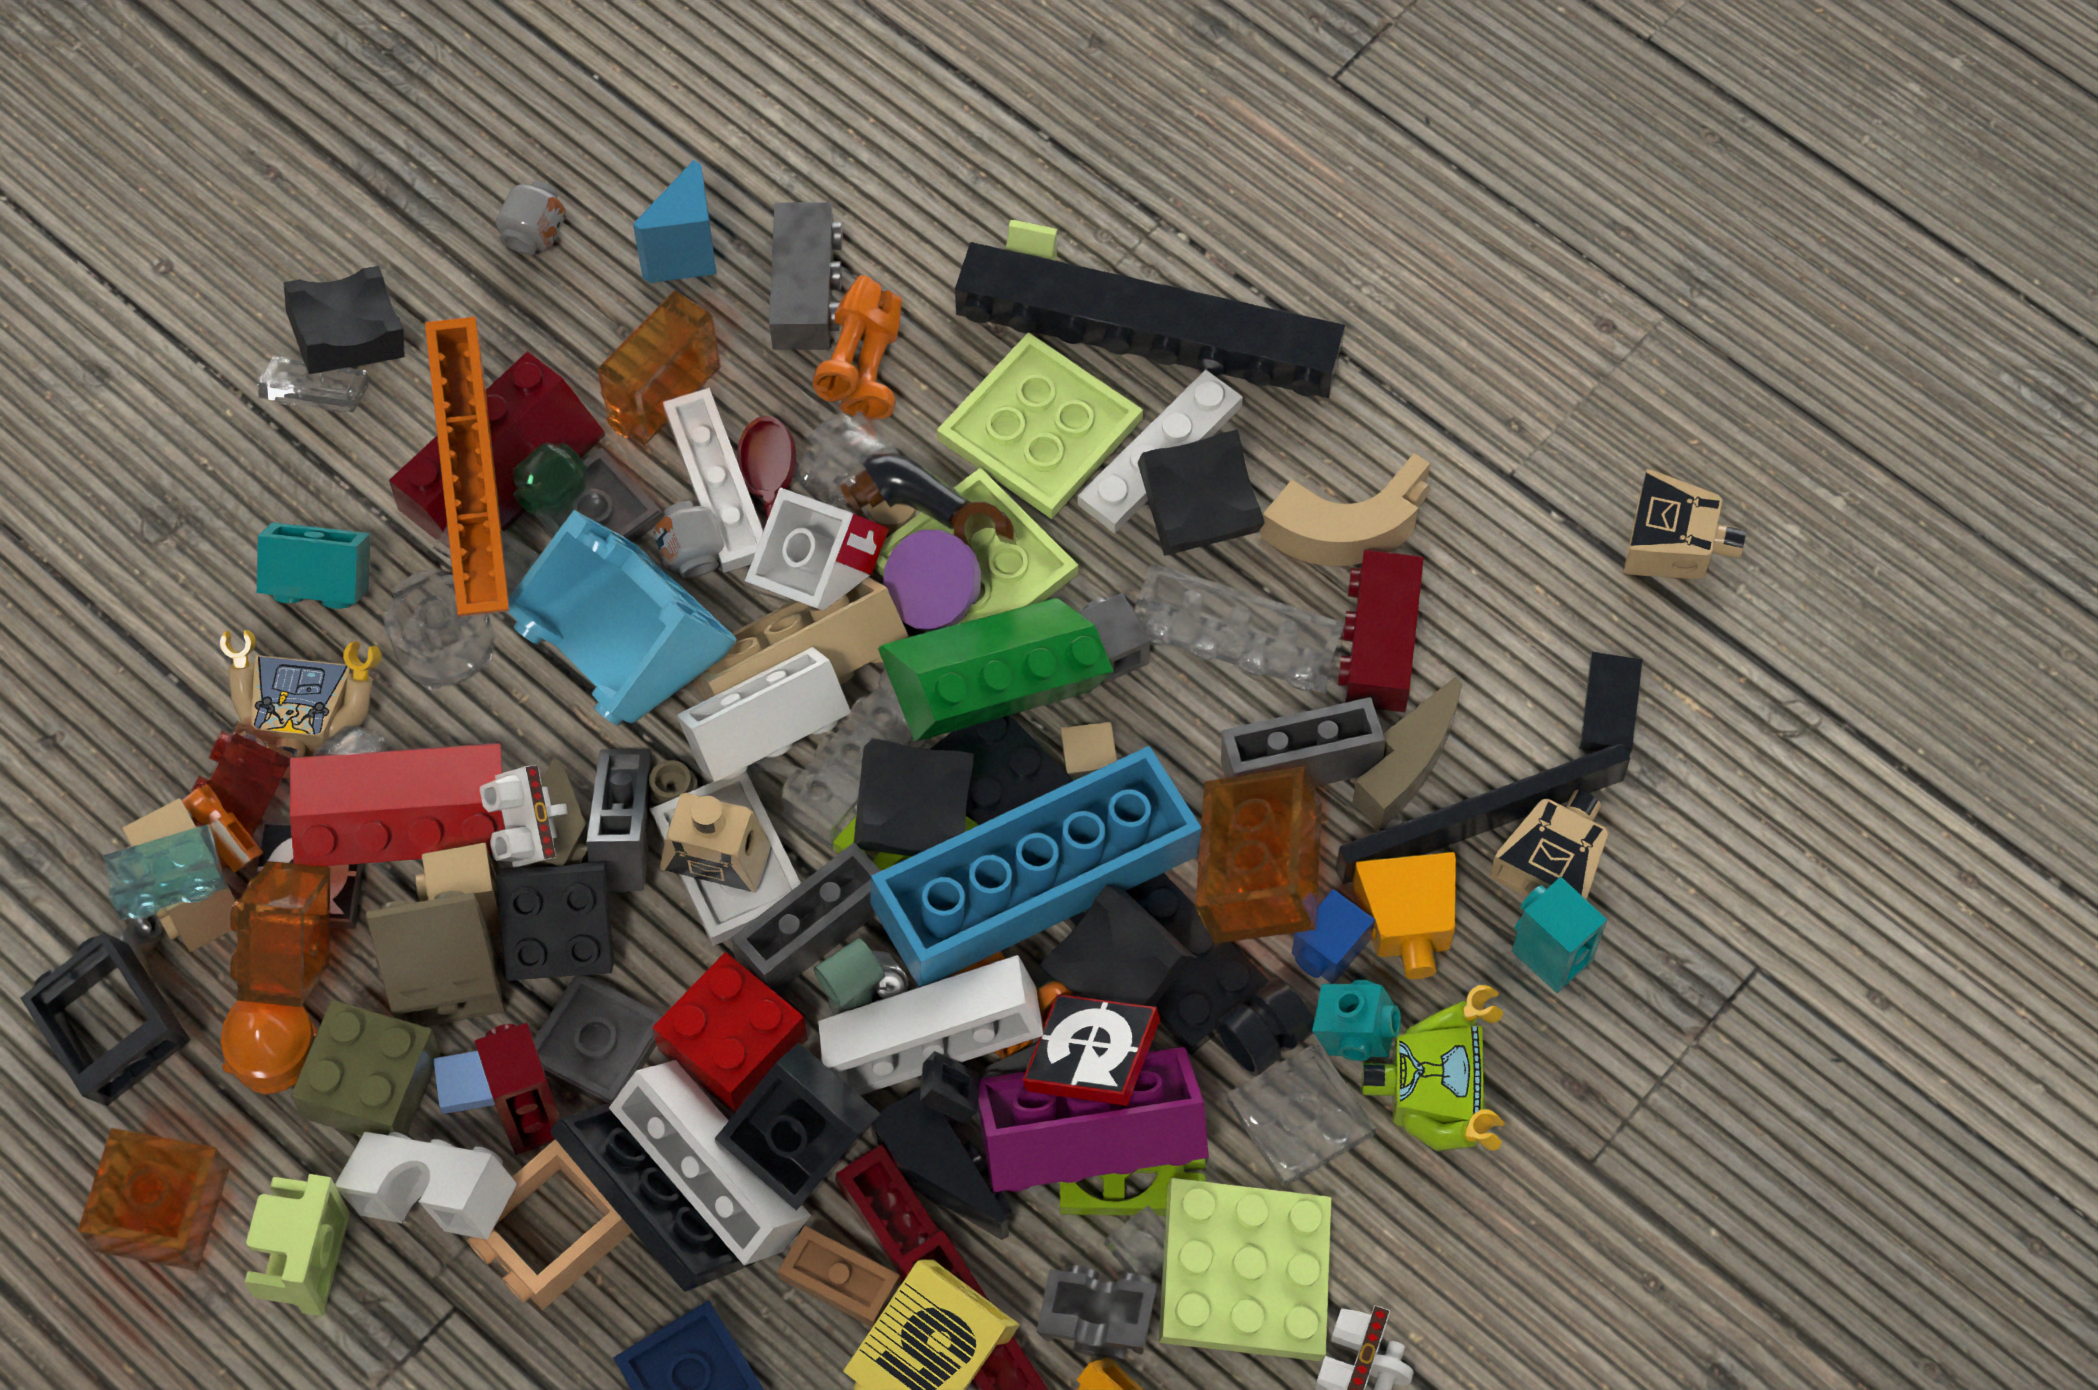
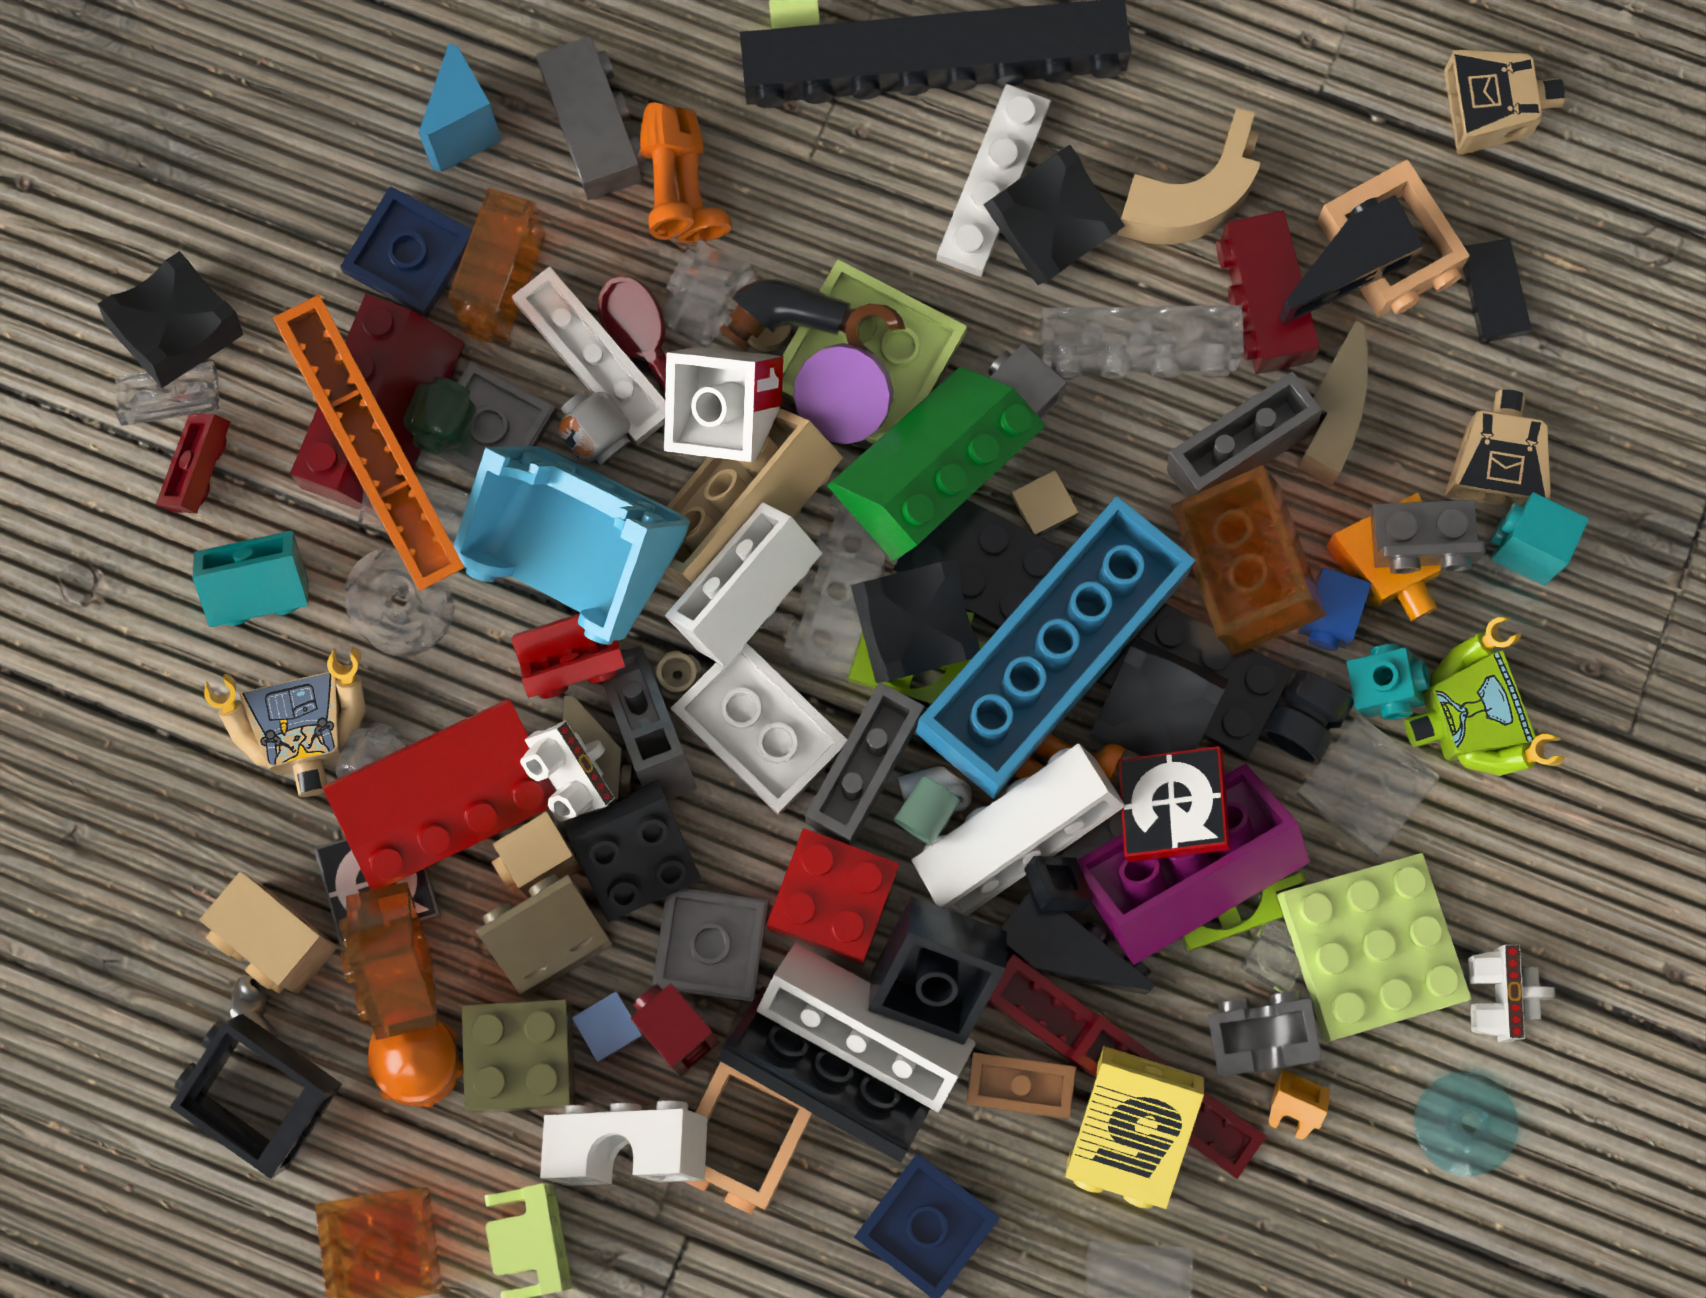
camera: 20 degrees left, 15 degrees up
clear light blue bracket [103,824,227,920] -> none
orange plate [182,784,263,872] -> none
clear red bracket [189,721,293,837] -> none
light grey head [496,181,566,255] -> none
tan torso [660,793,771,893] -> none
yellowish green plate [937,332,1143,519] -> none
black tile [1336,744,1630,885] -> none
none -> dark red plate [155,414,230,514]
none -> dark blue plate [340,186,476,318]
none -> red bracket [512,613,625,699]
none -> black slope [1279,195,1423,325]
none -> light nougat window [1317,159,1470,318]
none -> flat silver bracket [1370,500,1485,574]

